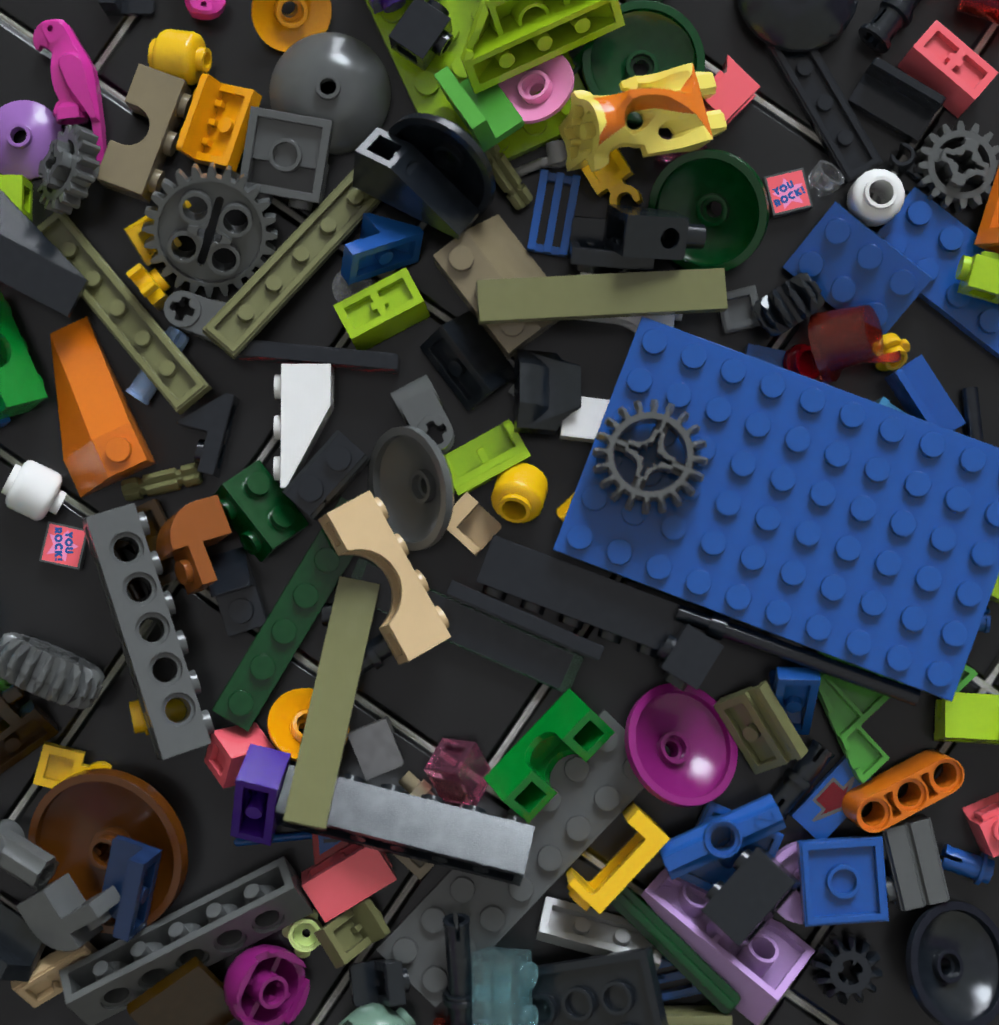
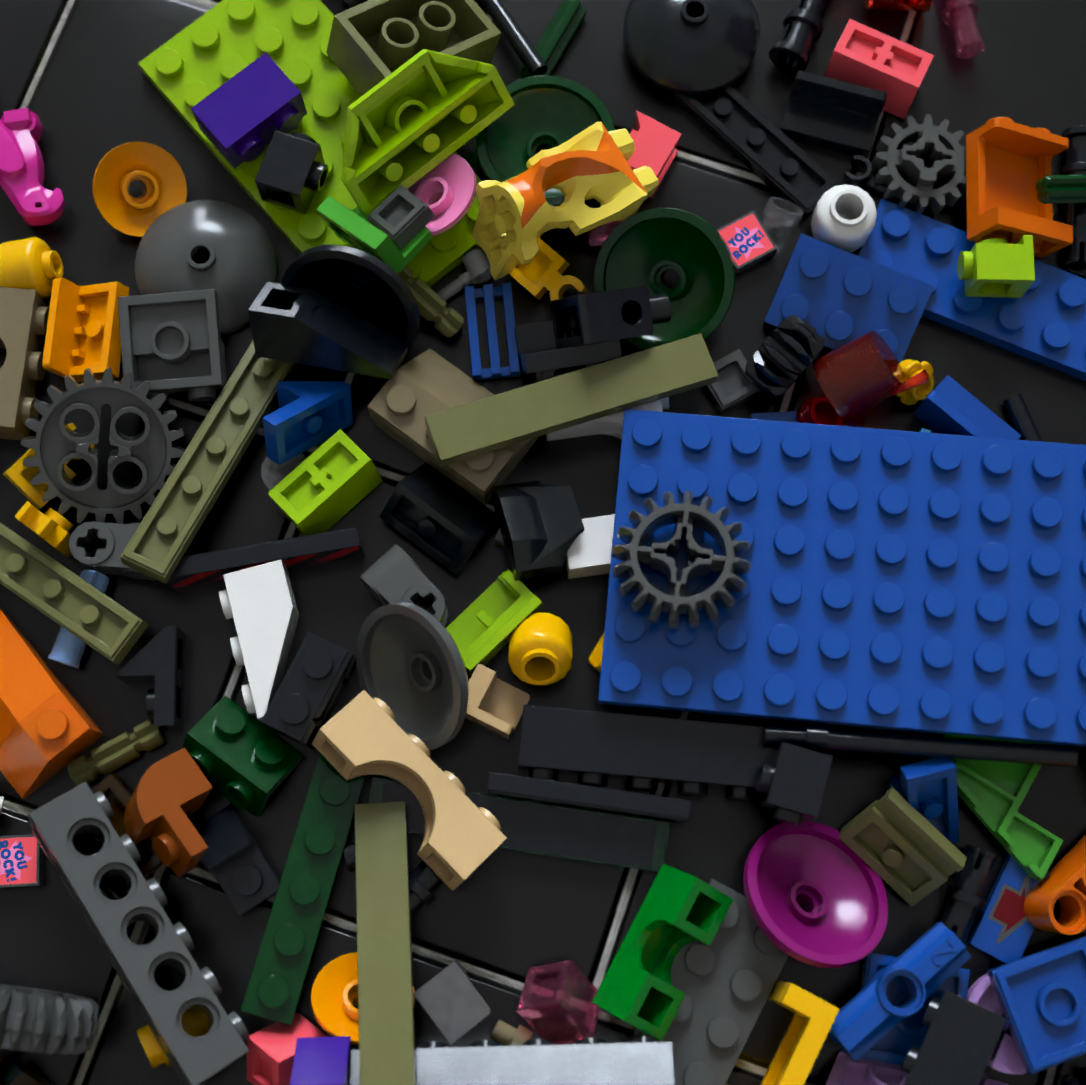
camera: 15 degrees left, 10 degrees down
none -> dark grey tile [367,185,435,249]

